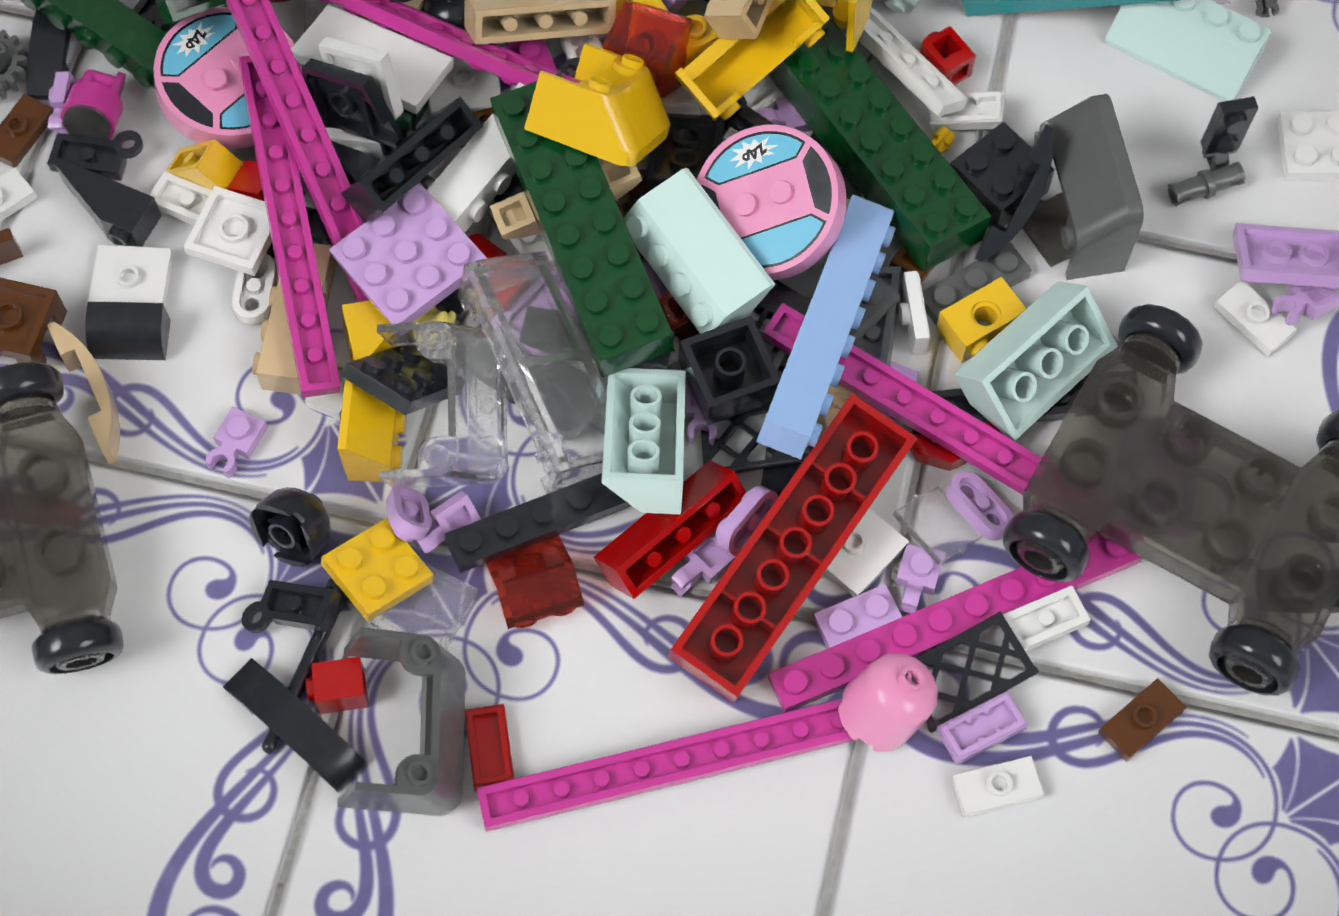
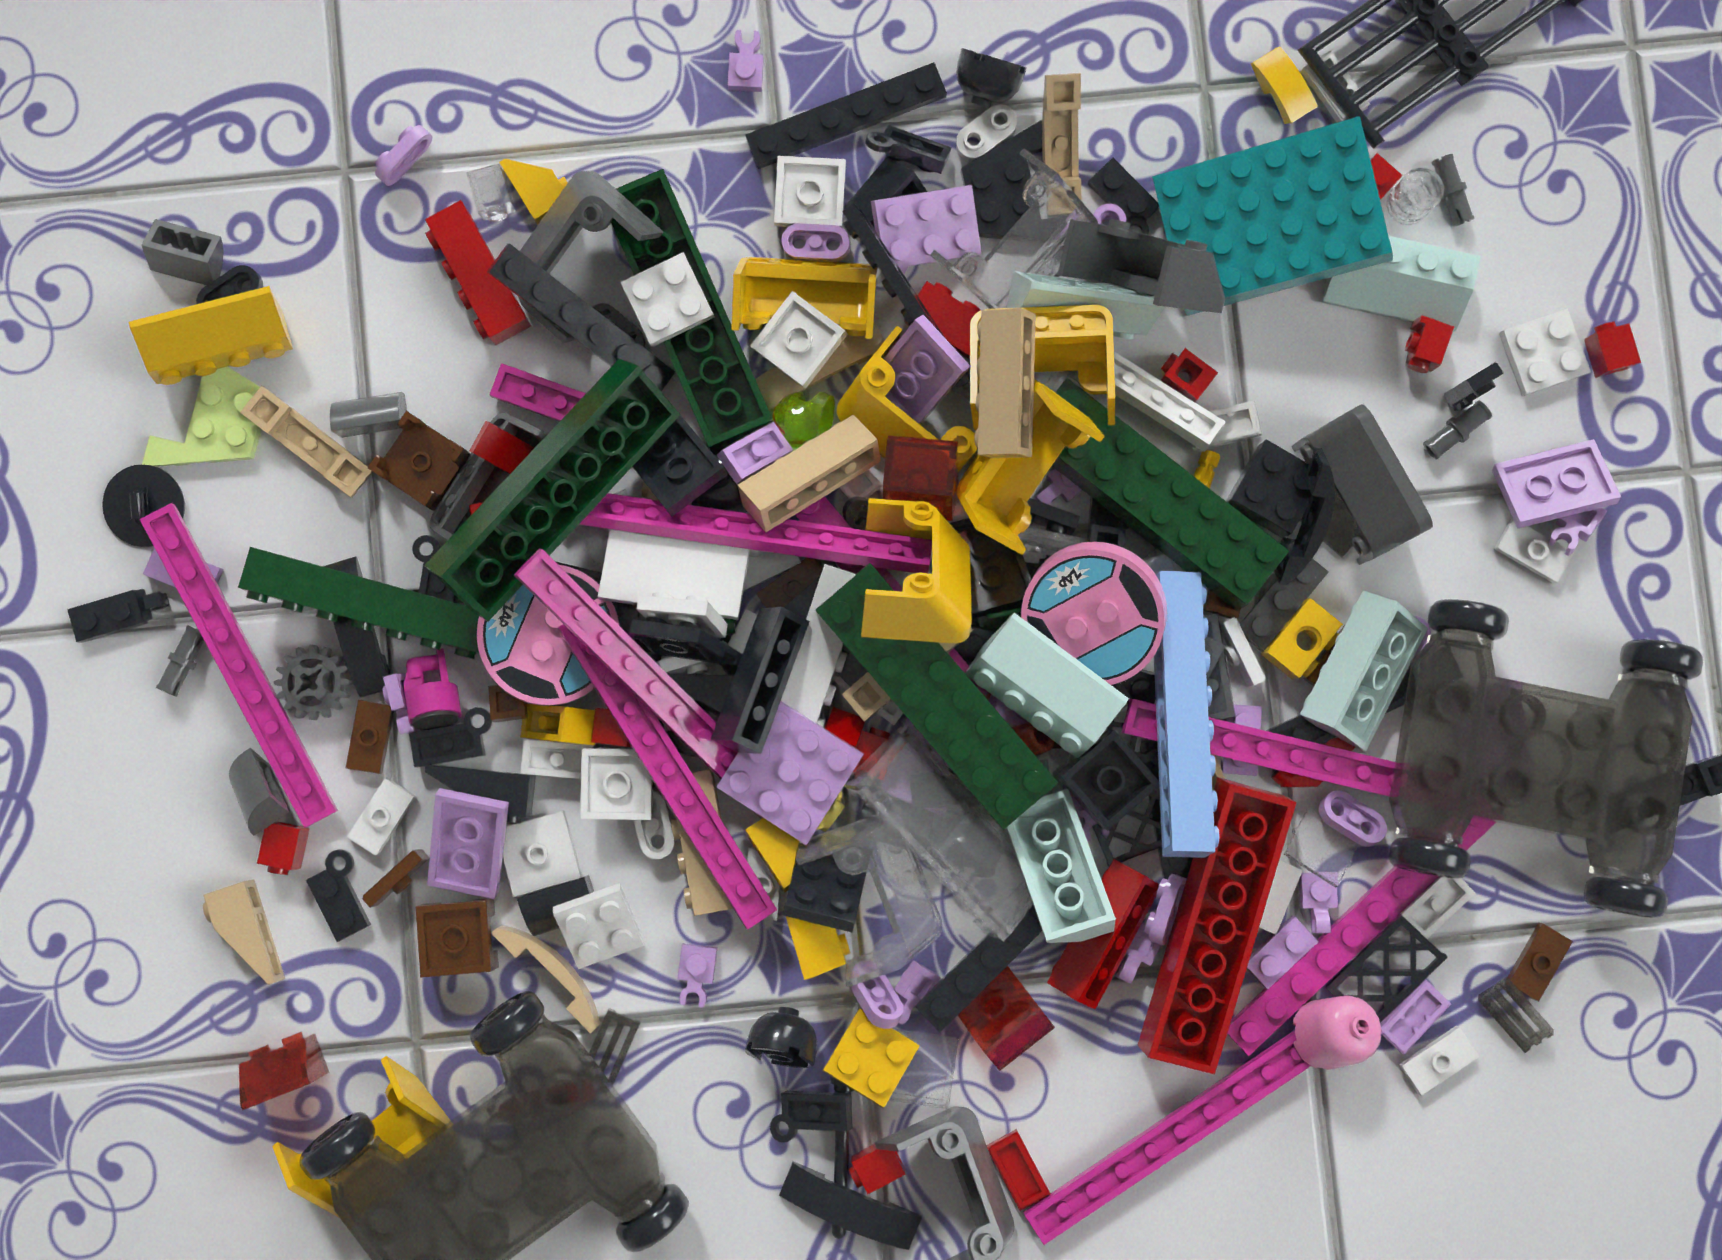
camera: 20 degrees left, 20 degrees up
none -> lavender plate [427,788,509,899]
none -> reddish brown plate [488,685,528,723]
none -> white plate [553,883,644,969]
none -> clear smoke tile [579,1008,641,1089]
none -> red brick [1405,315,1454,373]
none -> clear smoke tile [1478,977,1554,1053]

